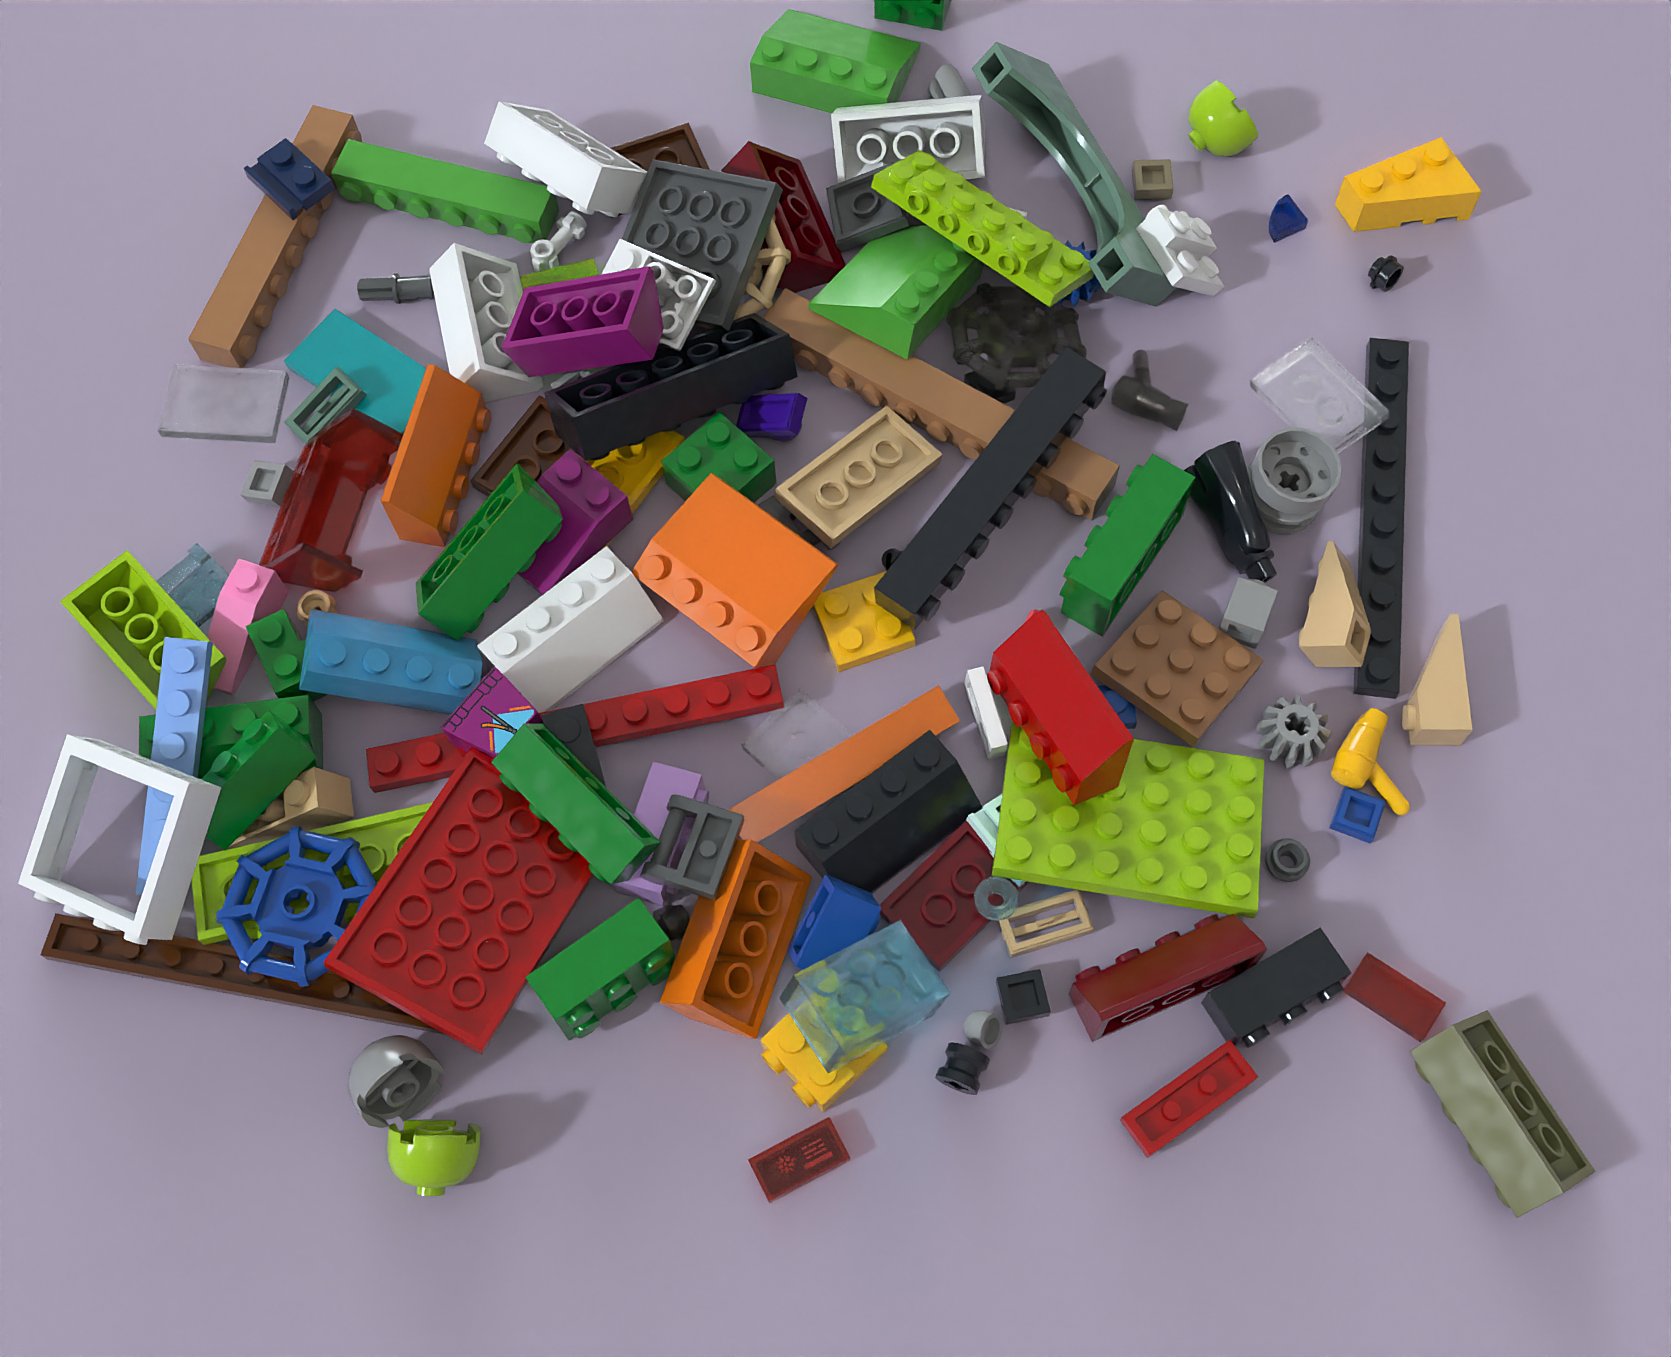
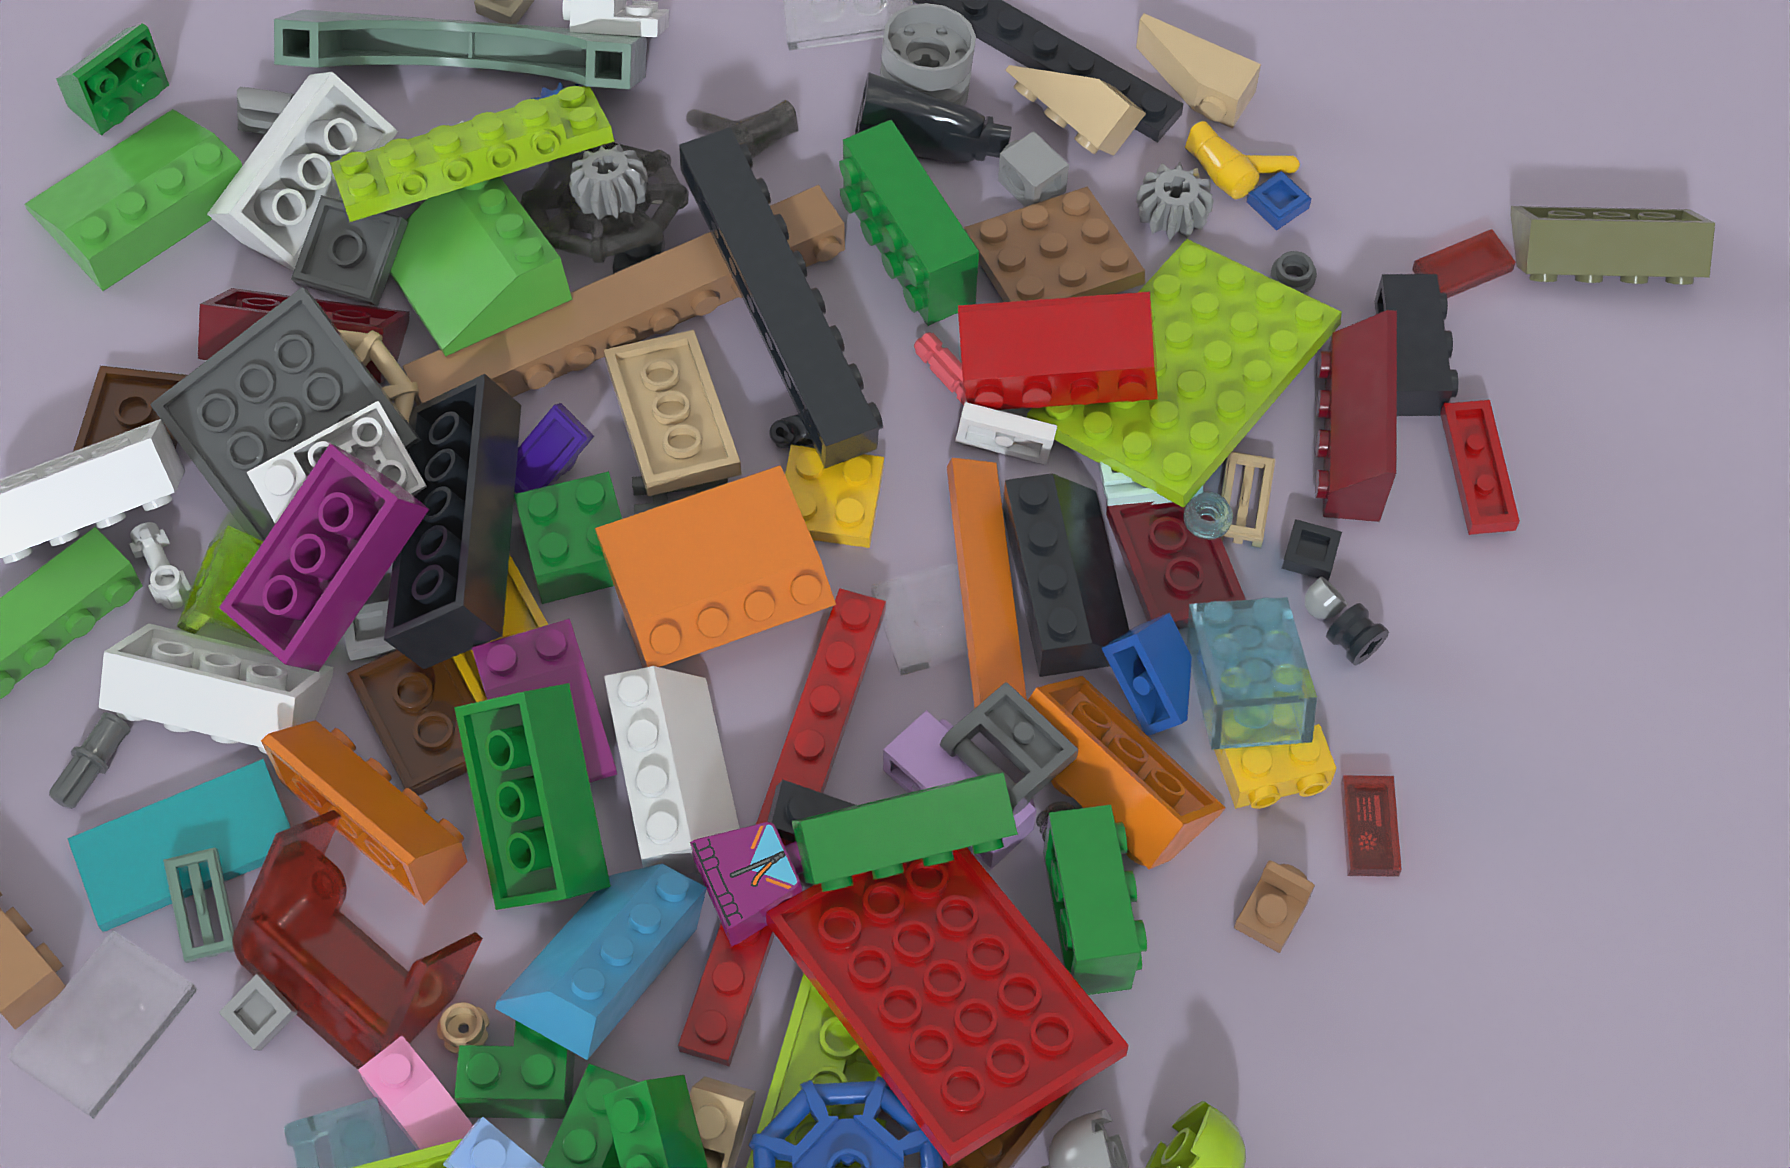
camera: 65 degrees left, 5 degrees down
none -> light grey gear [569,144,648,220]
none -> medium nougat bracket [1234,860,1315,953]

